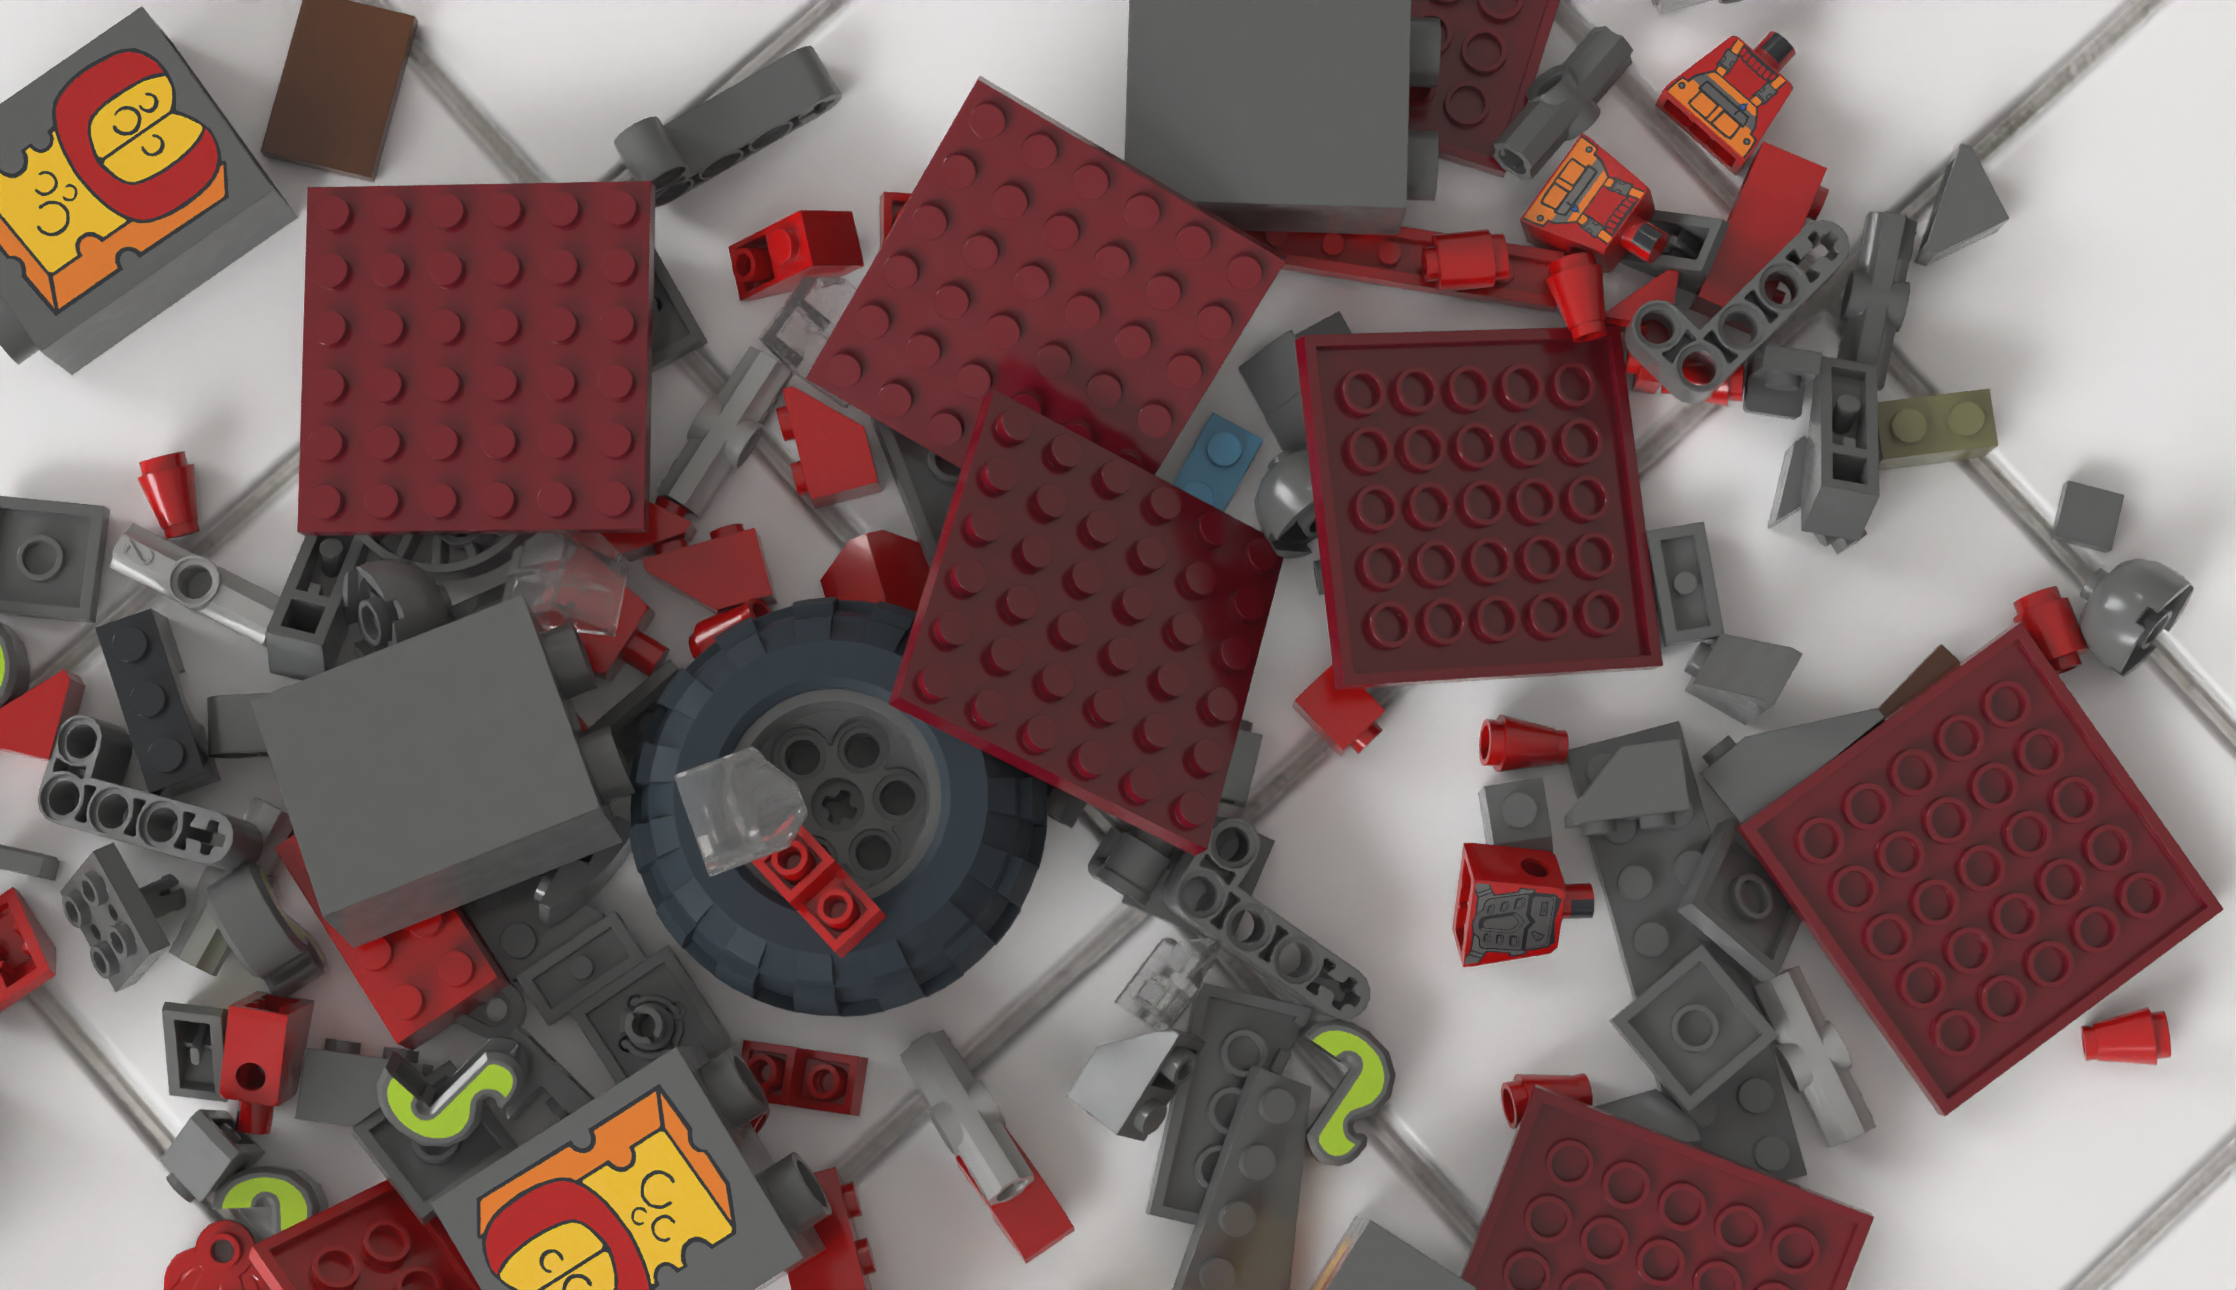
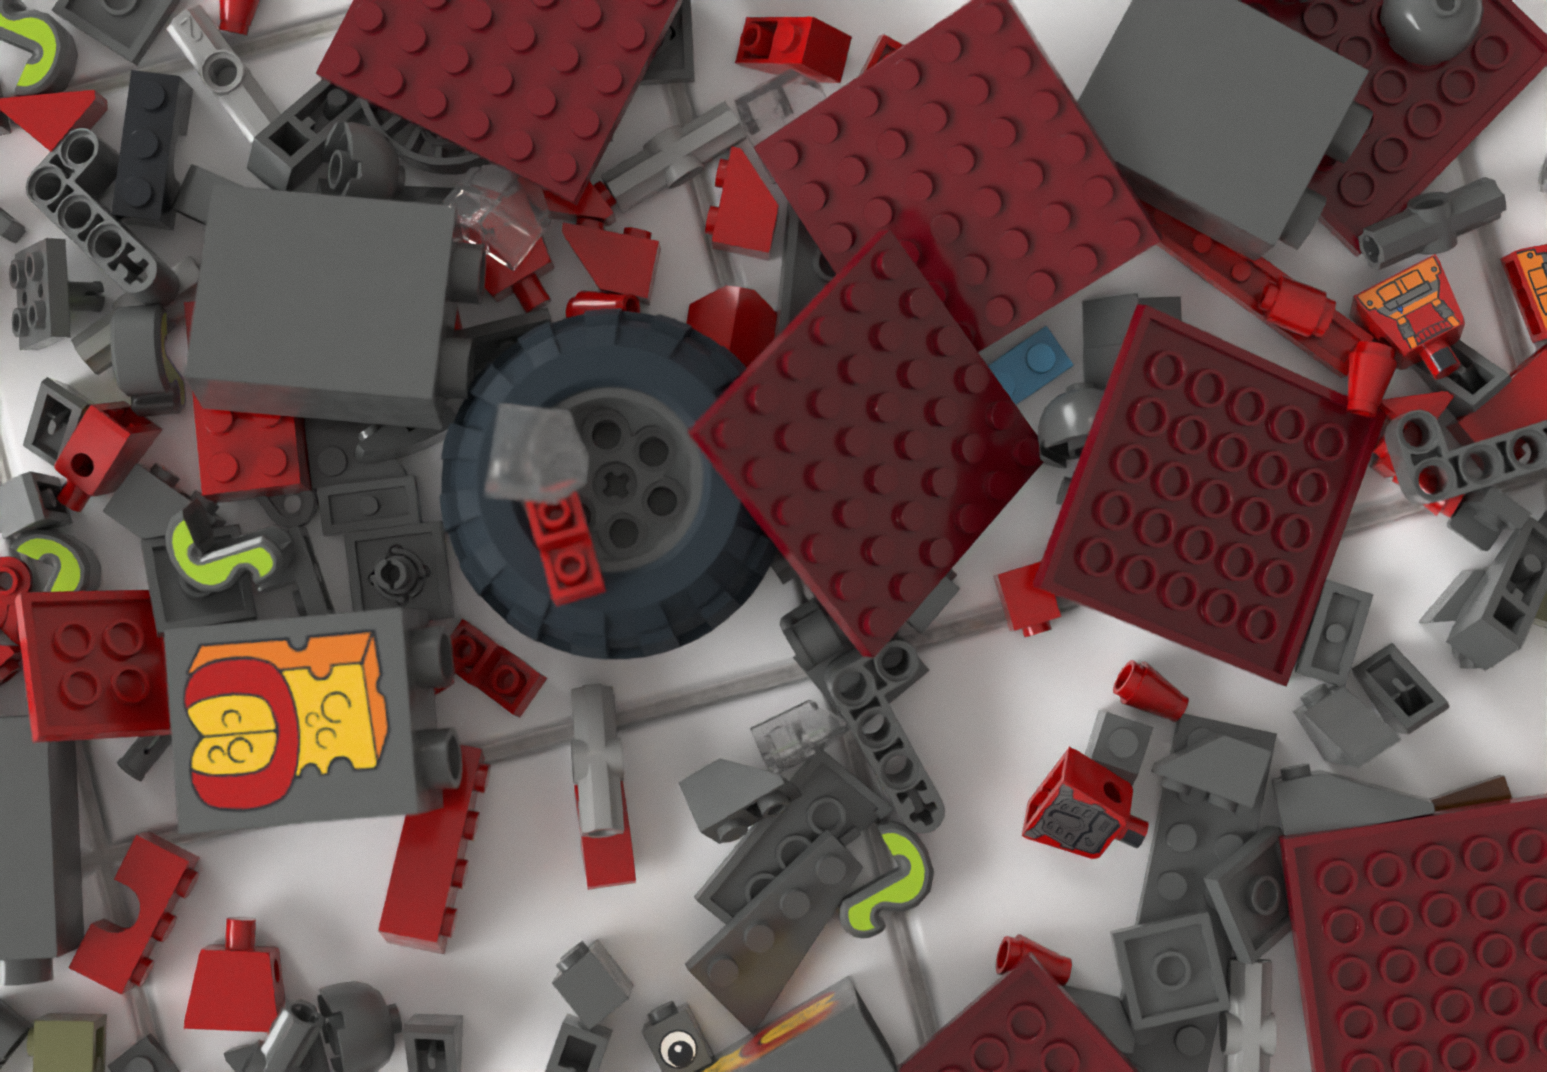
camera: 25 degrees right, 5 degrees up
none -> dark grey slope [1352,643,1450,735]

